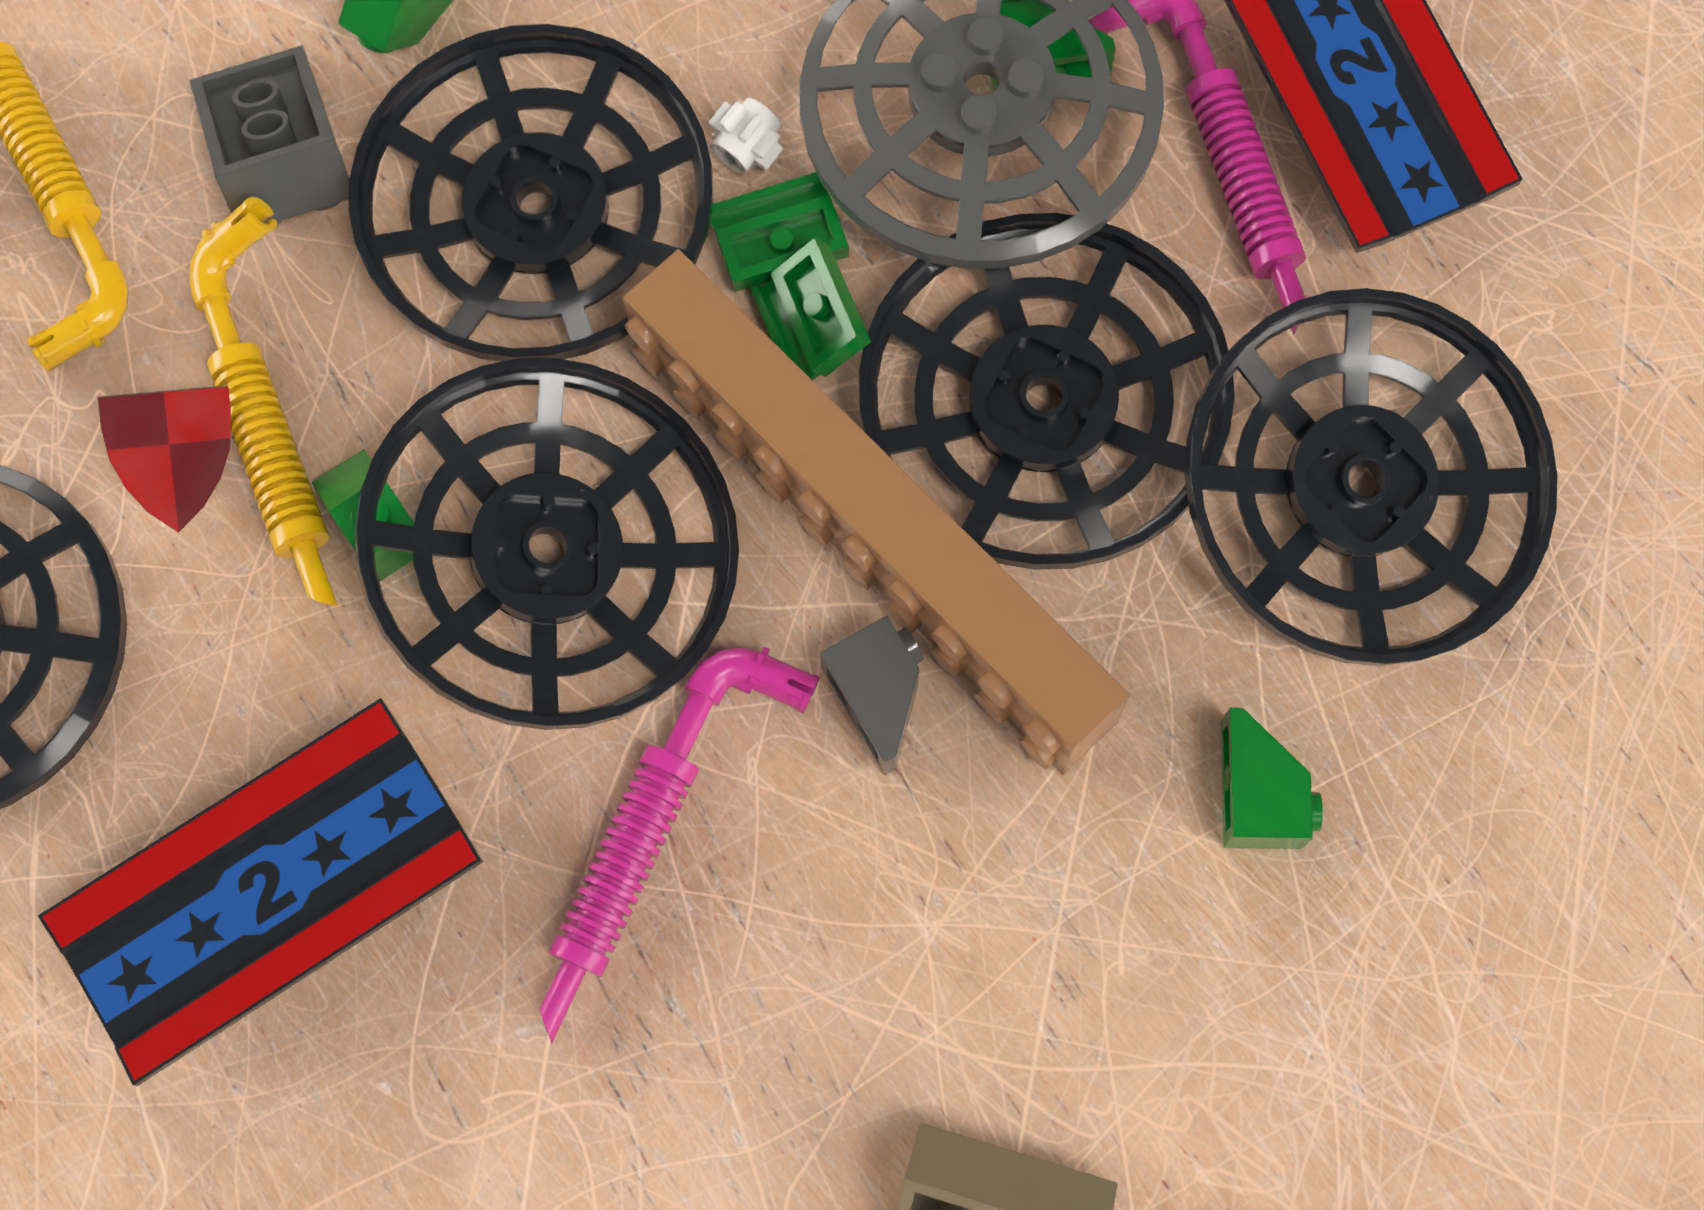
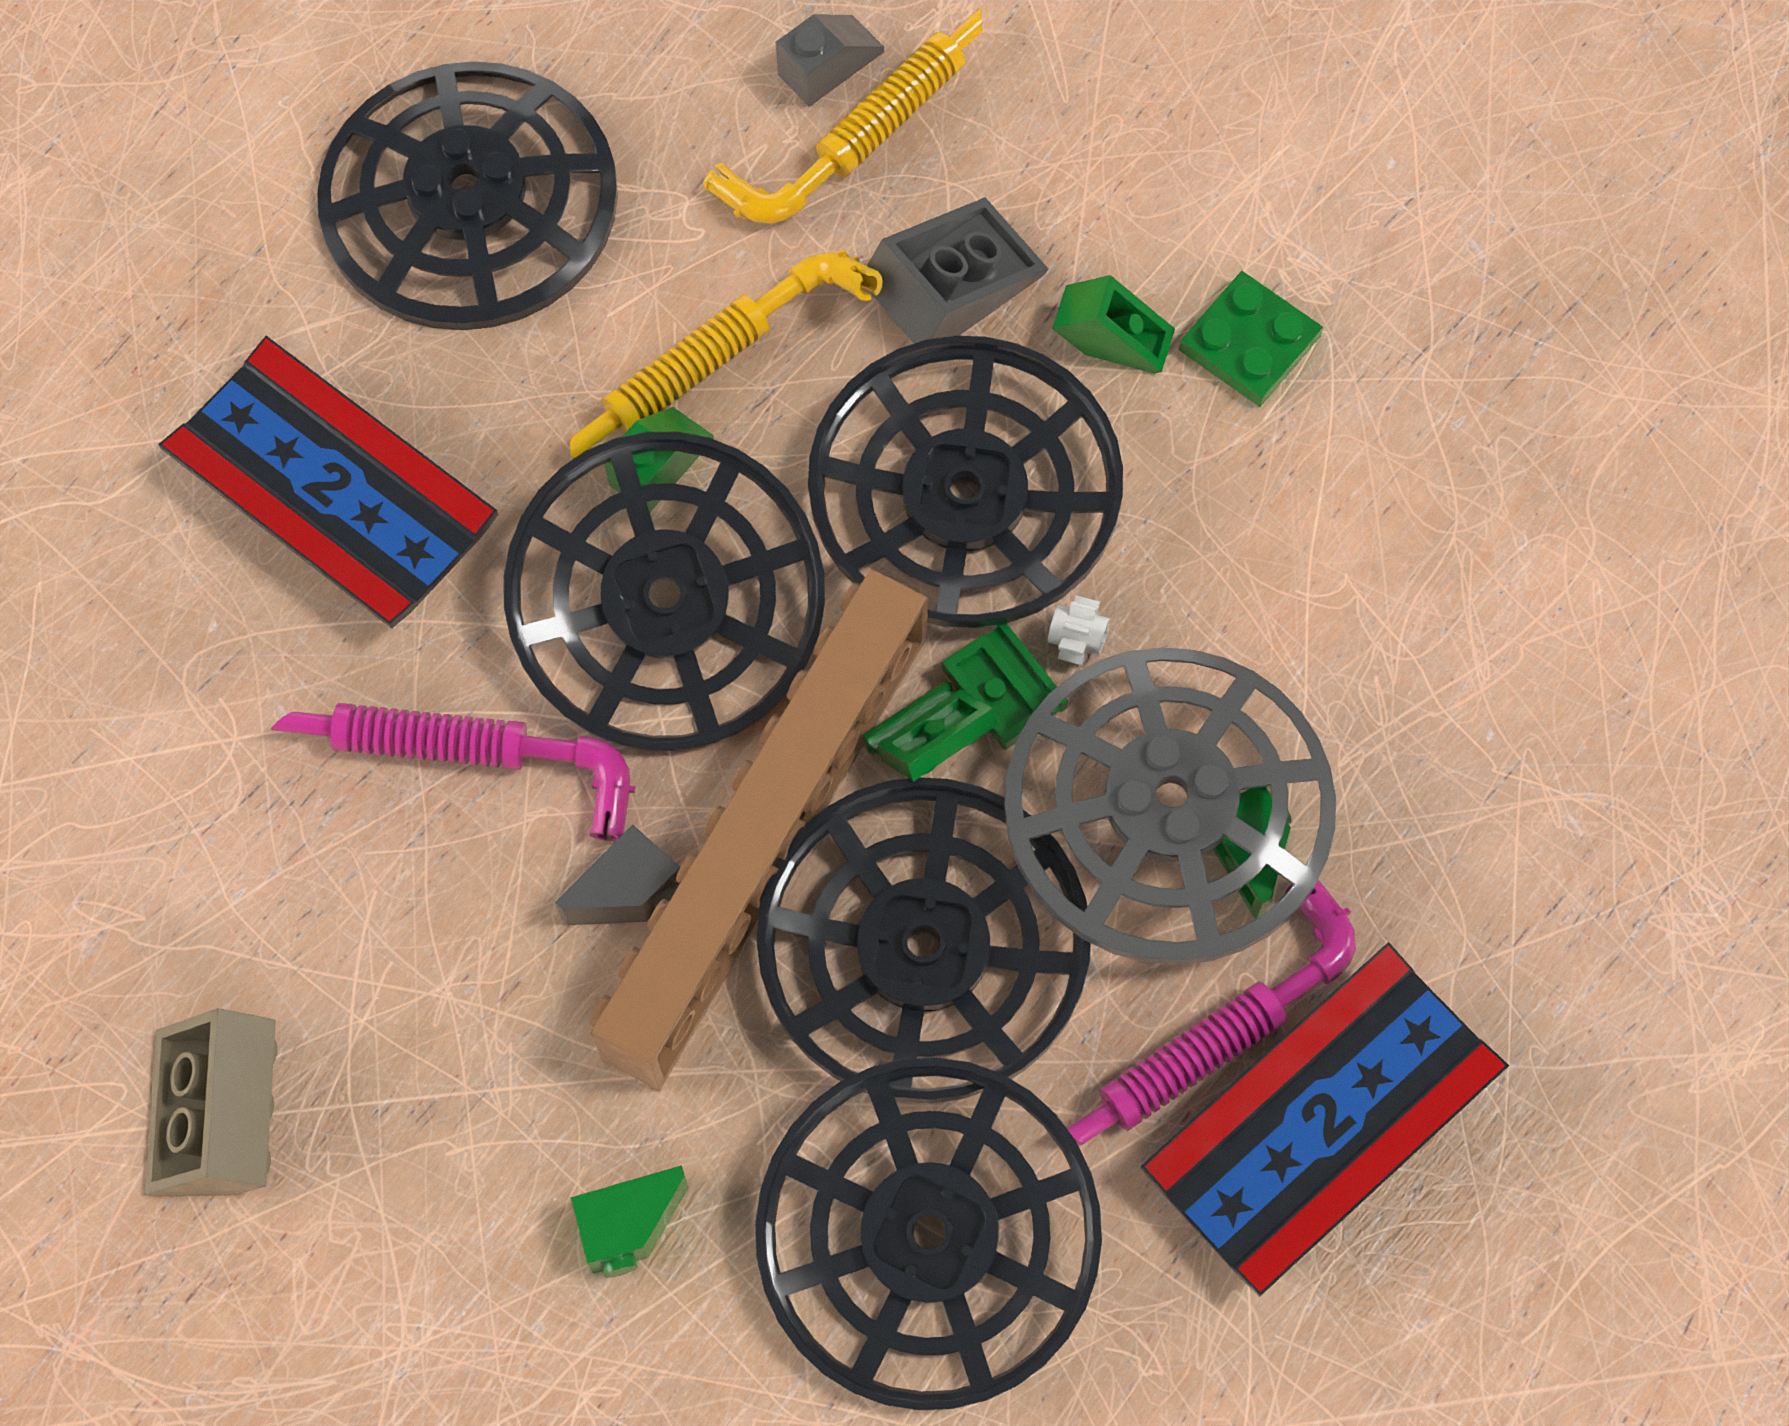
camera: 70 degrees right, 5 degrees down
shield [97,385,231,533] -> none

